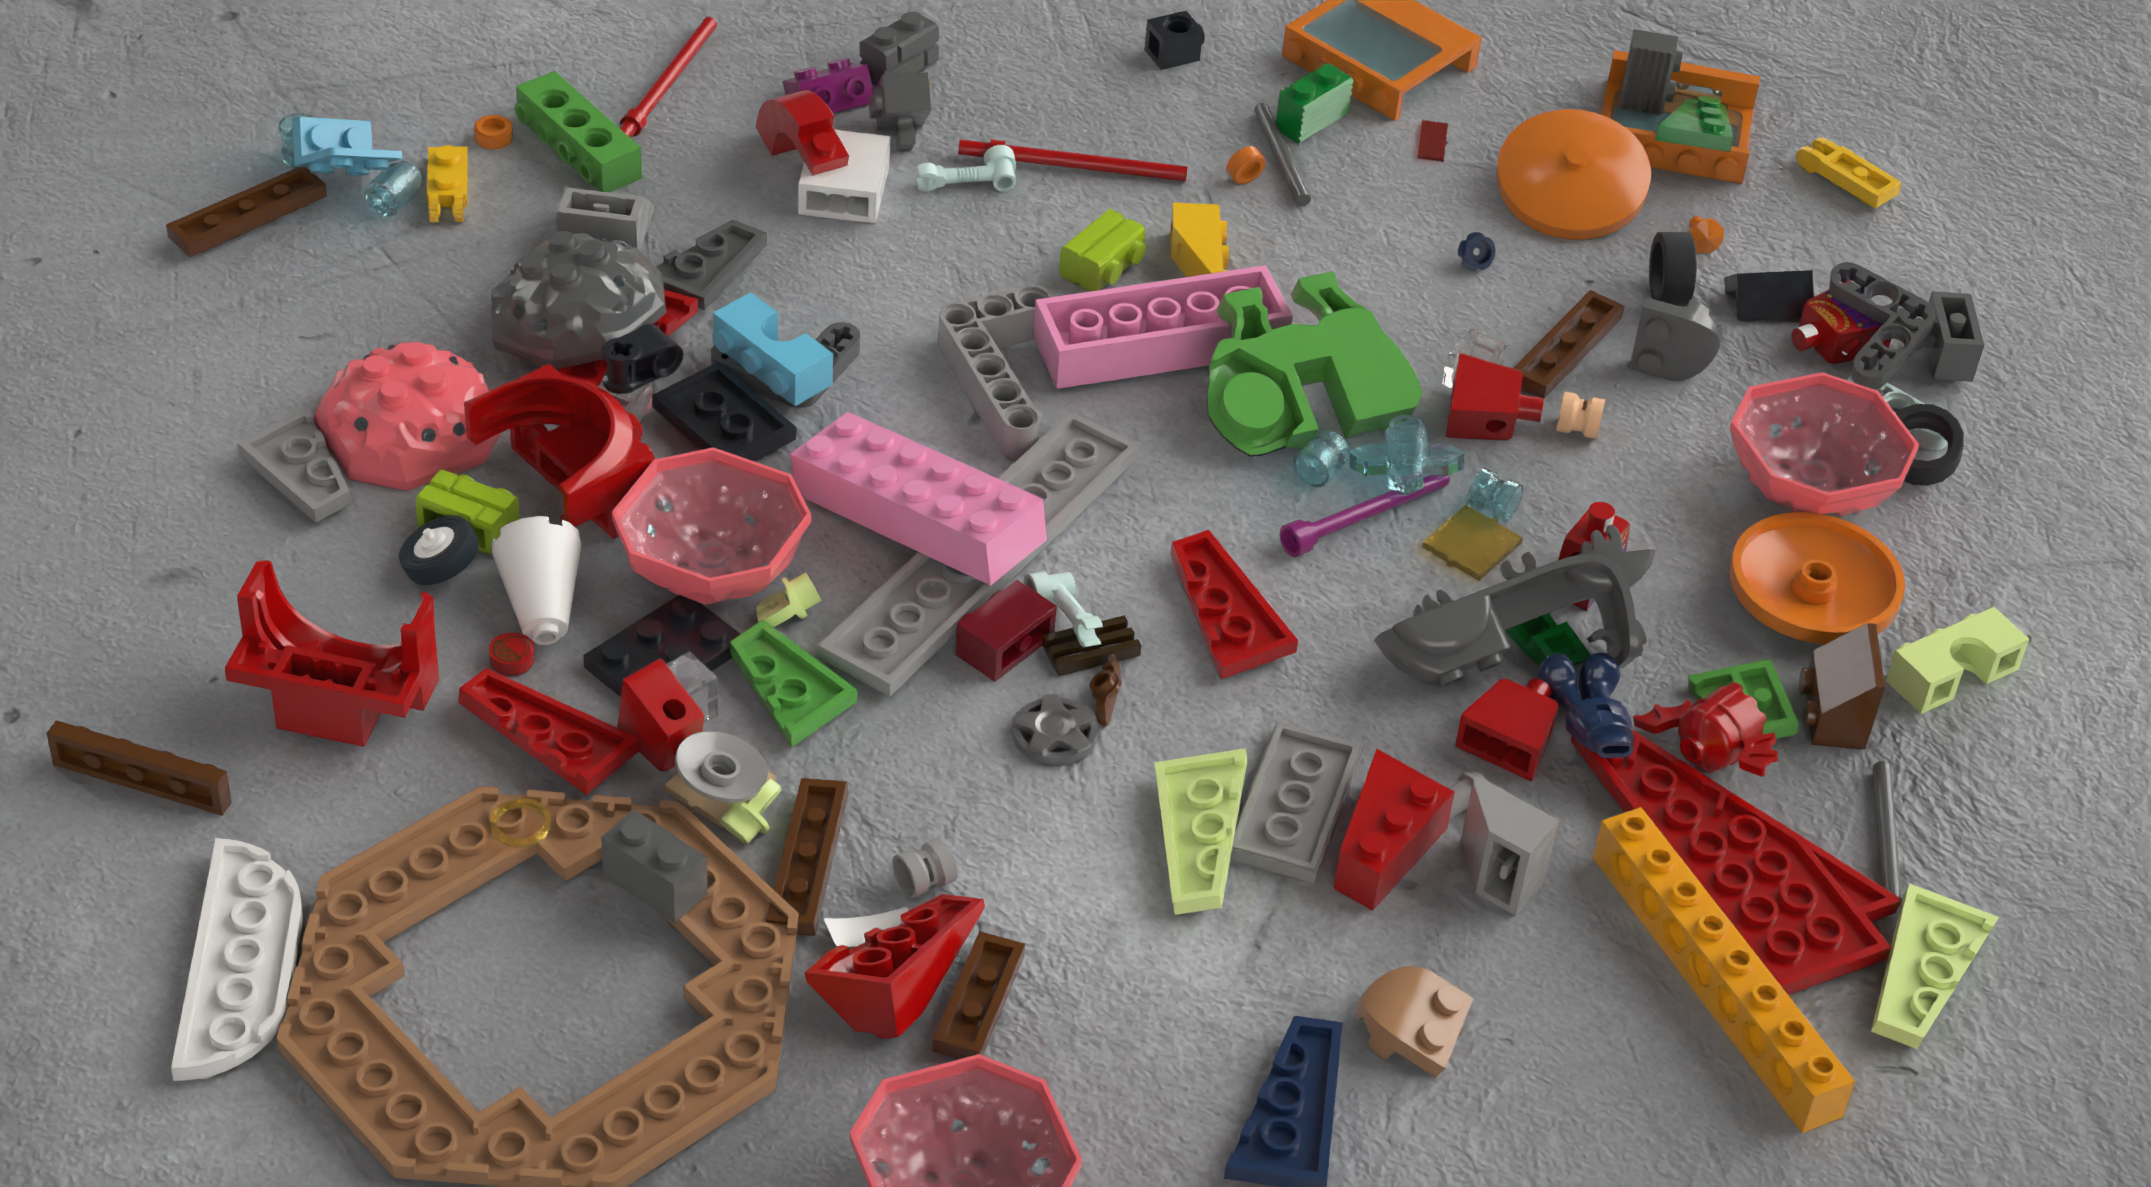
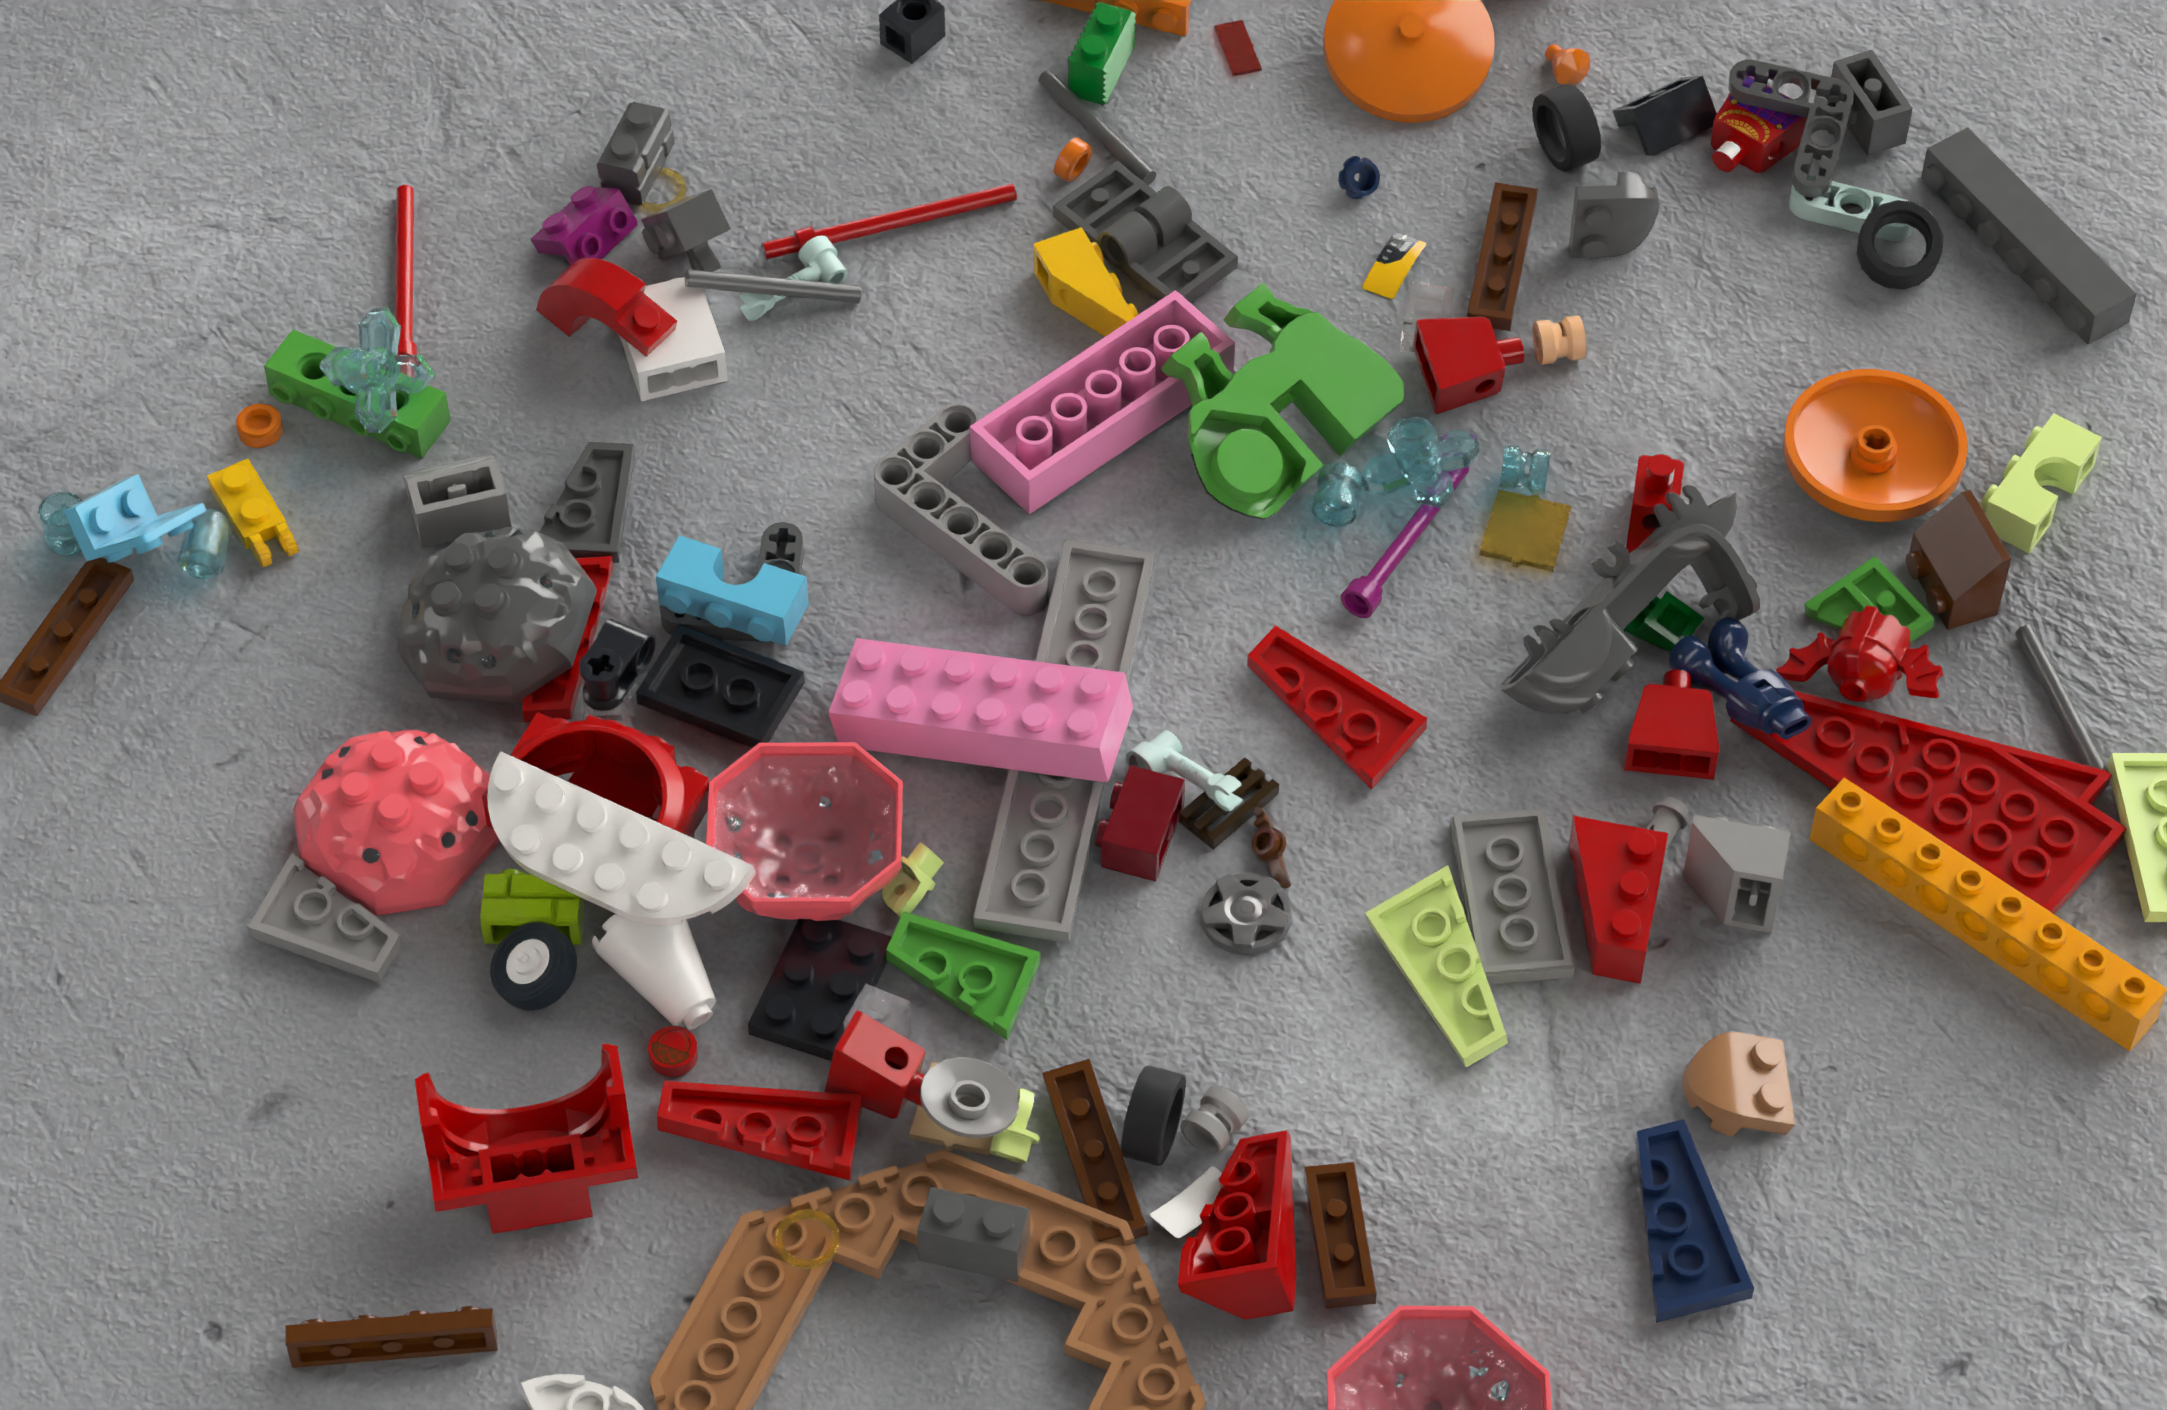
camera: 20 degrees left, 10 degrees up
lime brick [1059,209,1146,292] -> none
clear light blue rock [1730,372,1919,517] -> none
none -> clear light blue plant [320,307,435,433]
none -> white plate [487,751,756,926]
none -> dark grey bar [685,269,861,303]
none -> dark grey plate [1053,160,1238,302]
none -> black tyre [1121,1065,1186,1166]
none -> yellow sticker [1362,232,1426,299]
none -> dark grey brick [1921,127,2136,345]

